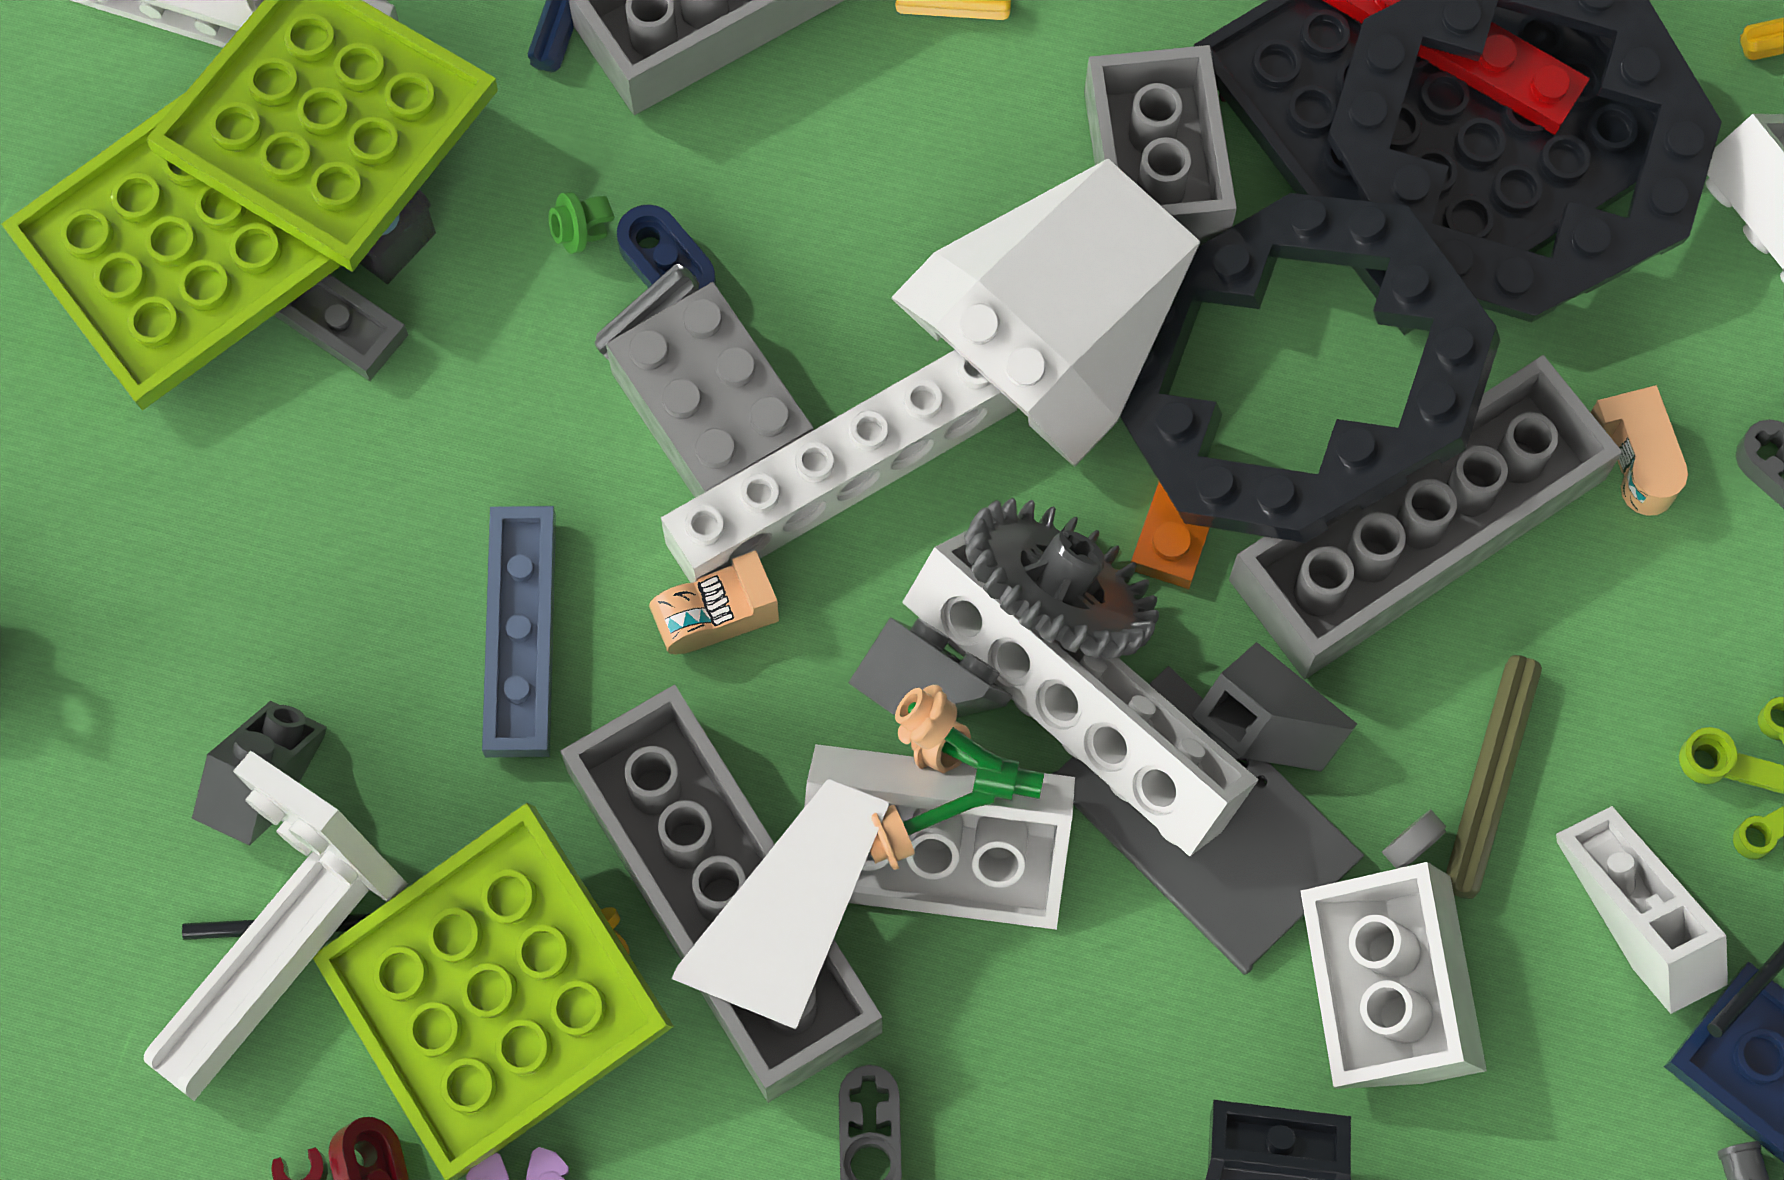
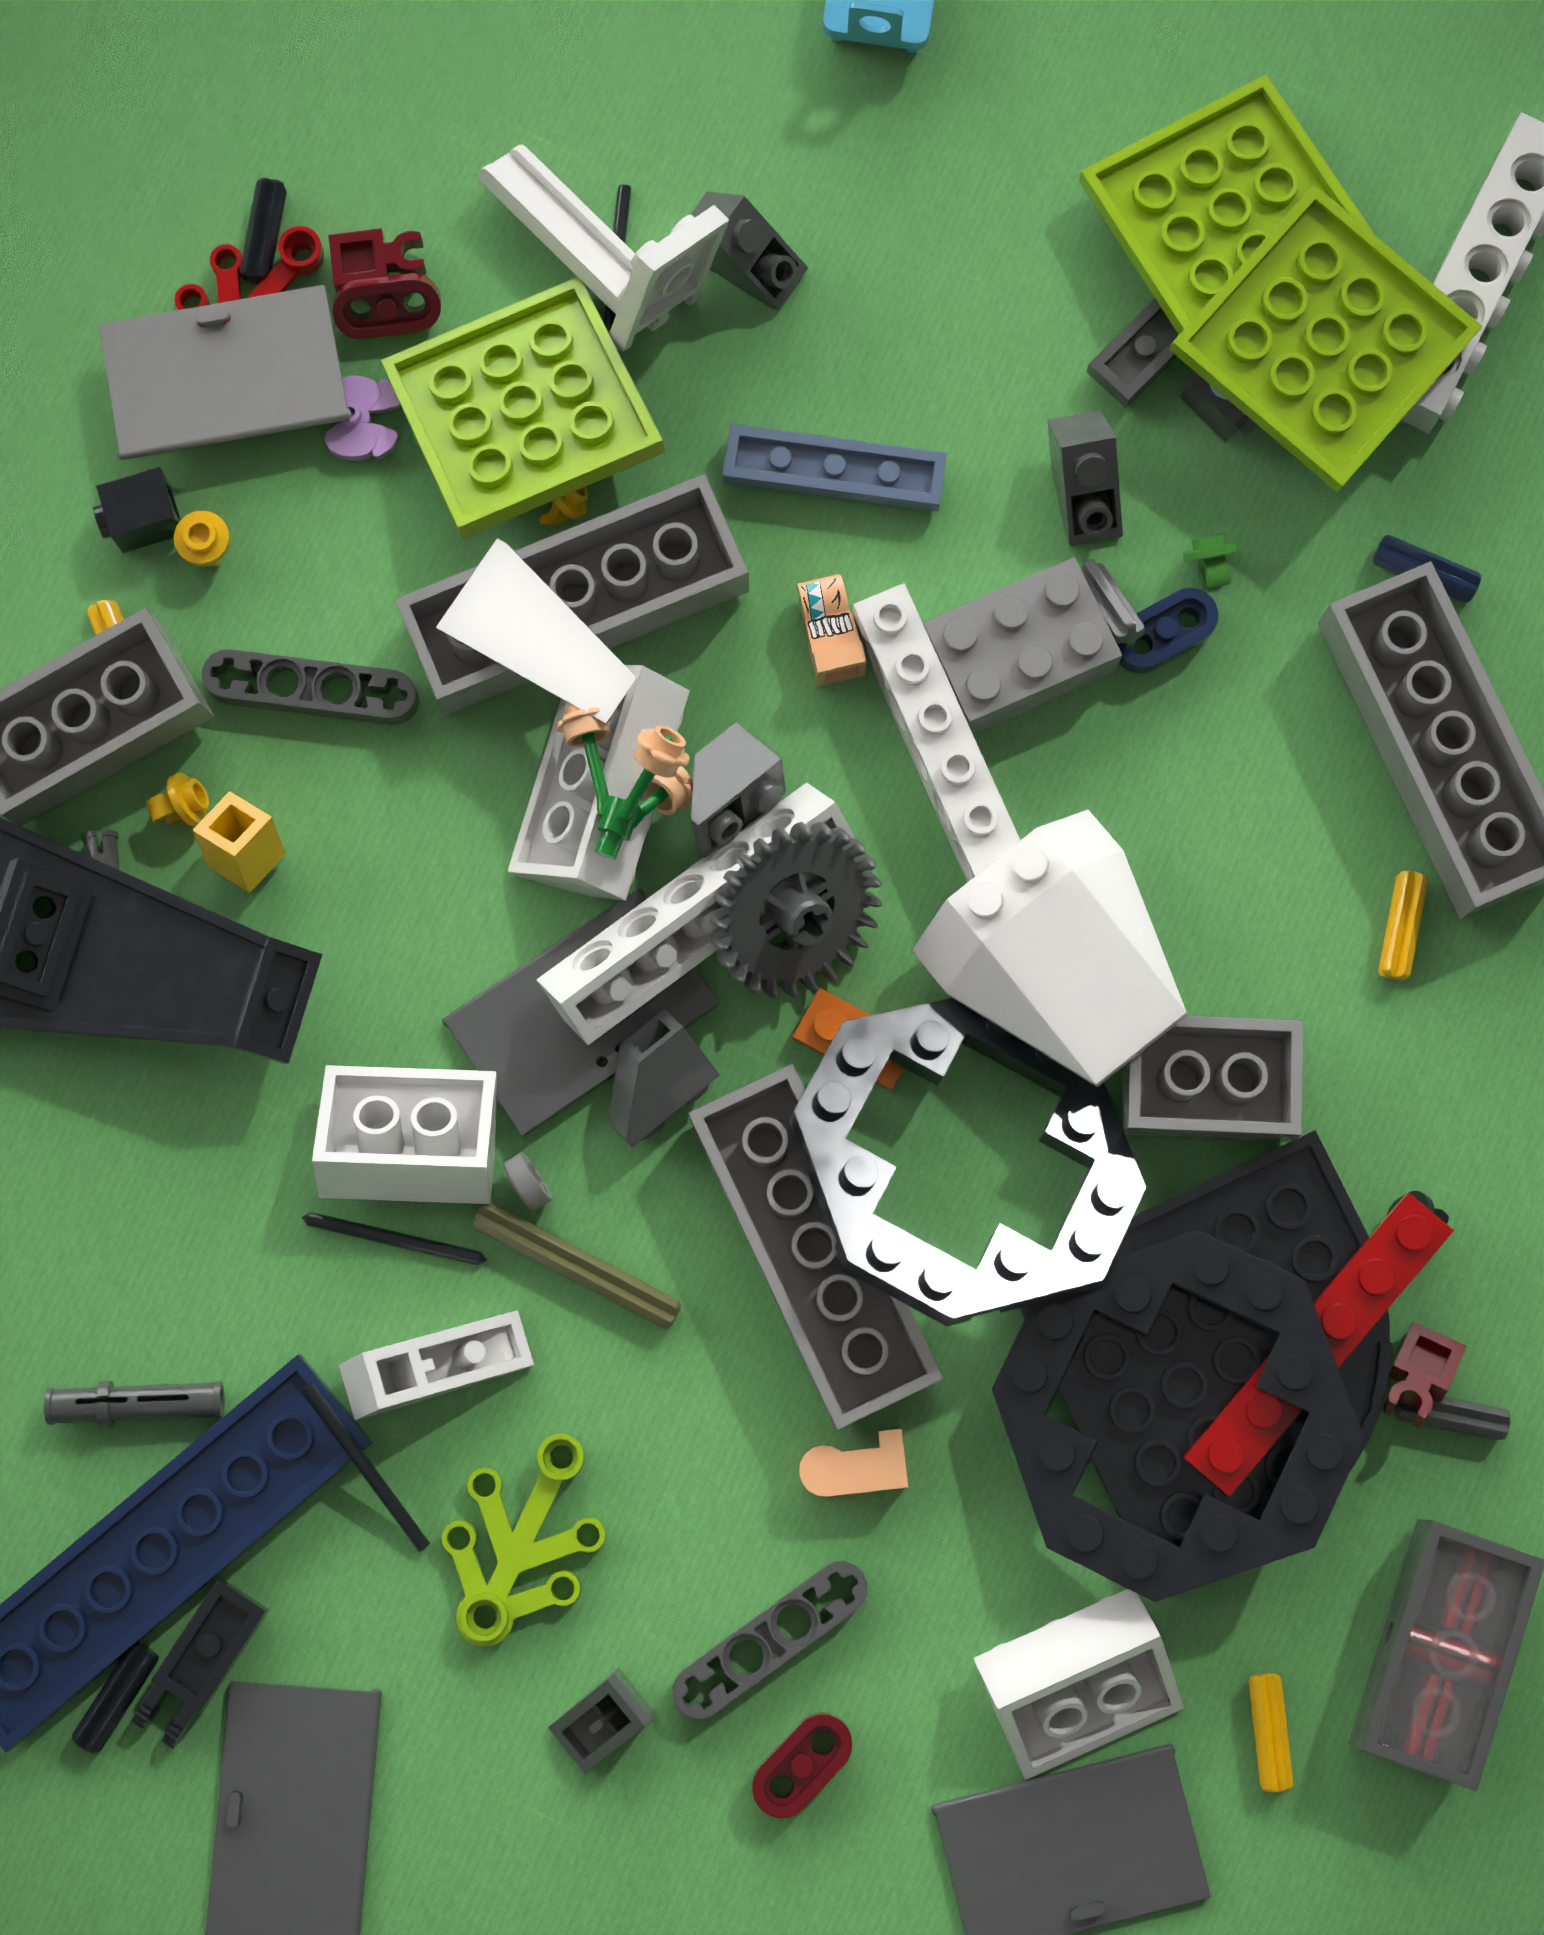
camera: 100 degrees right, 10 degrees up
none -> black axle [302,1212,487,1265]
none -> dark grey slope [1047,410,1123,546]

